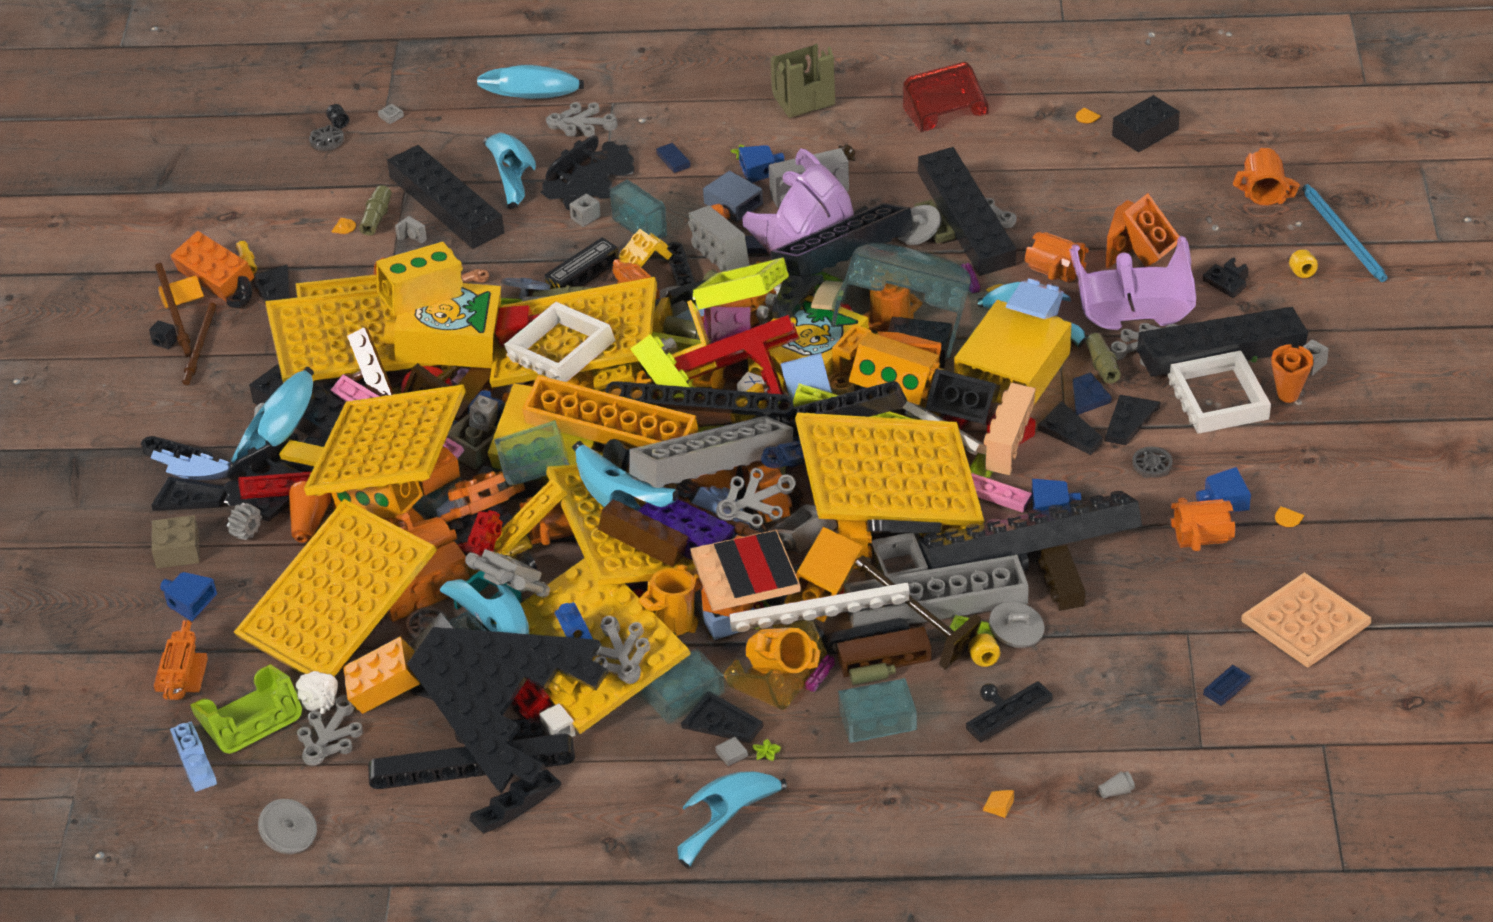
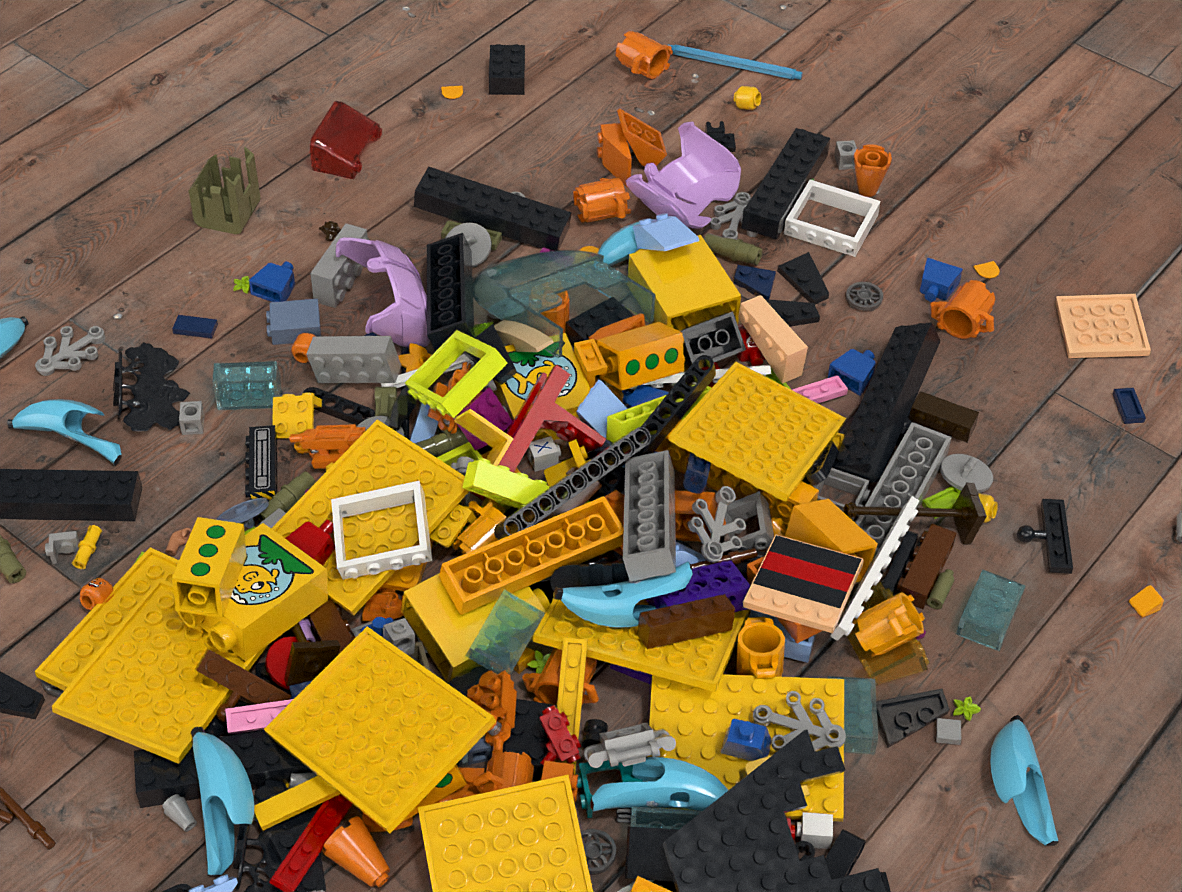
camera: 55 degrees left, 5 degrees up
none -> yellow pin [72,525,102,569]

